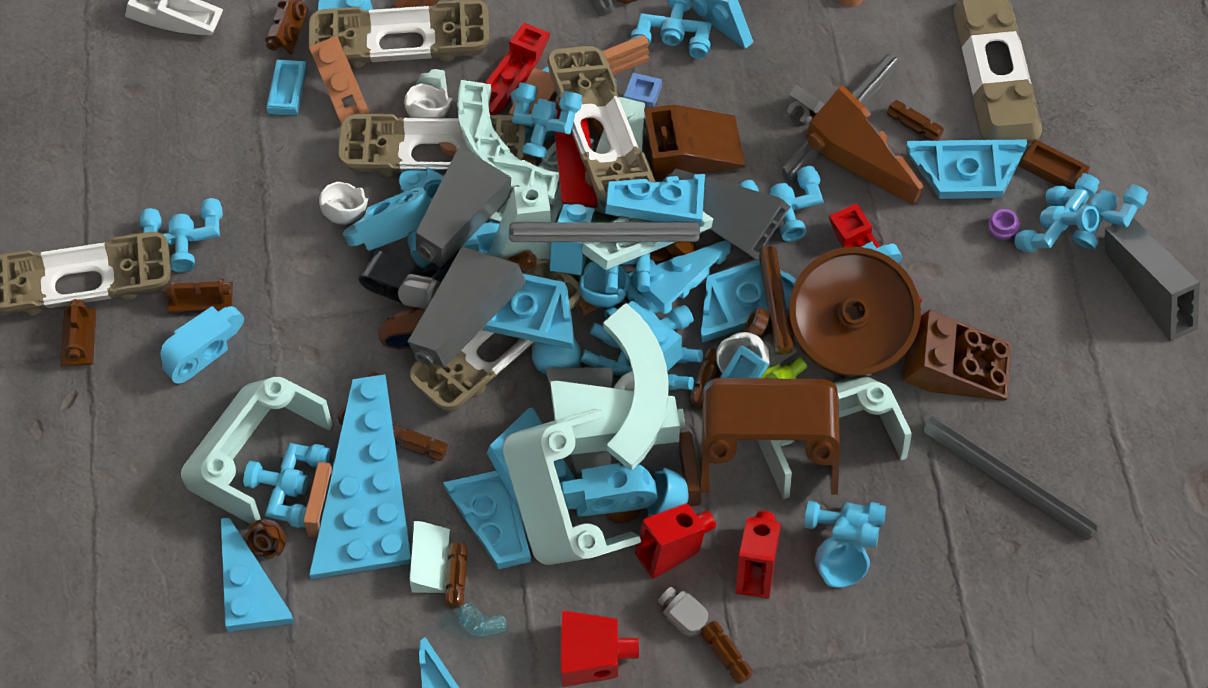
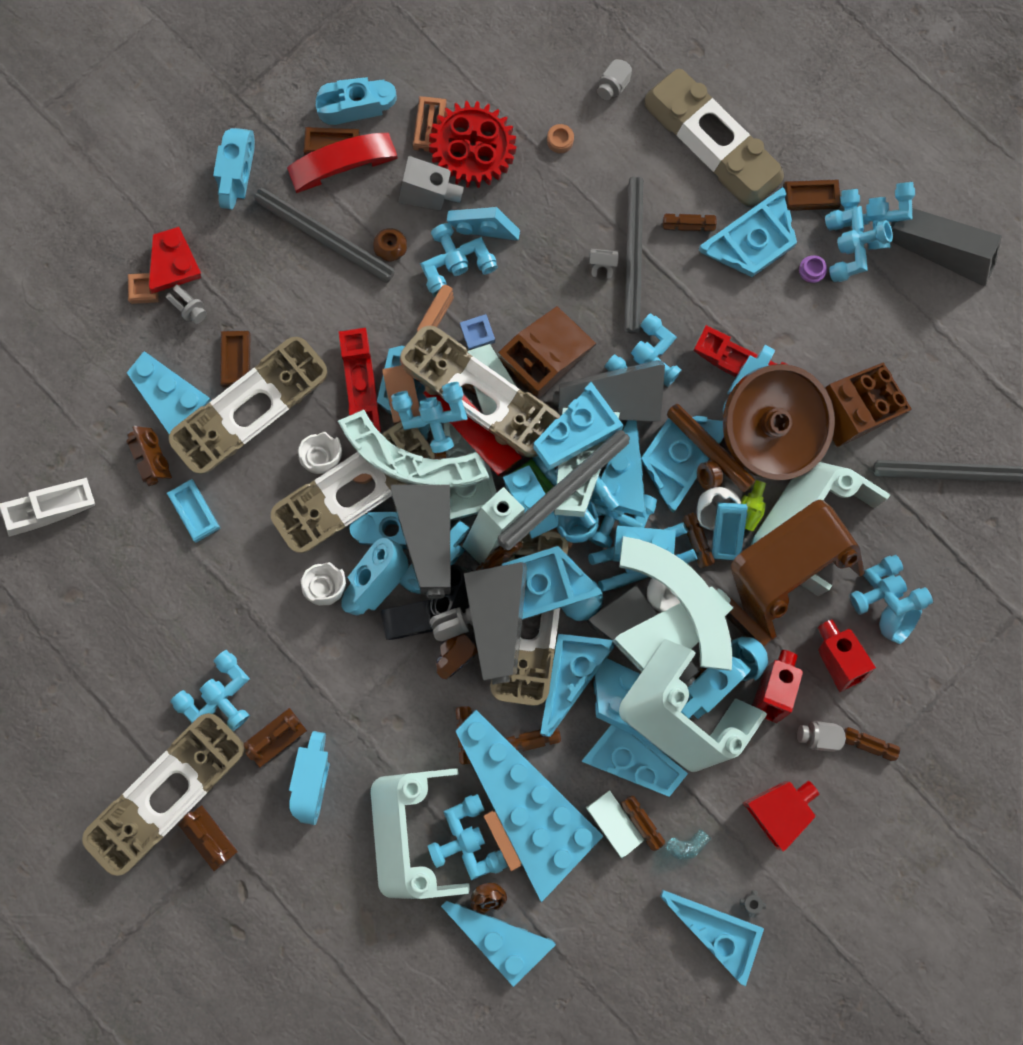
camera: 40 degrees left, 20 degrees up
nougat plate [309,35,370,124] -> none
light aqua tile [415,69,447,90] -> none
dark orange wedge [806,85,924,205] -> none
none -> medium azure wing [540,634,615,737]

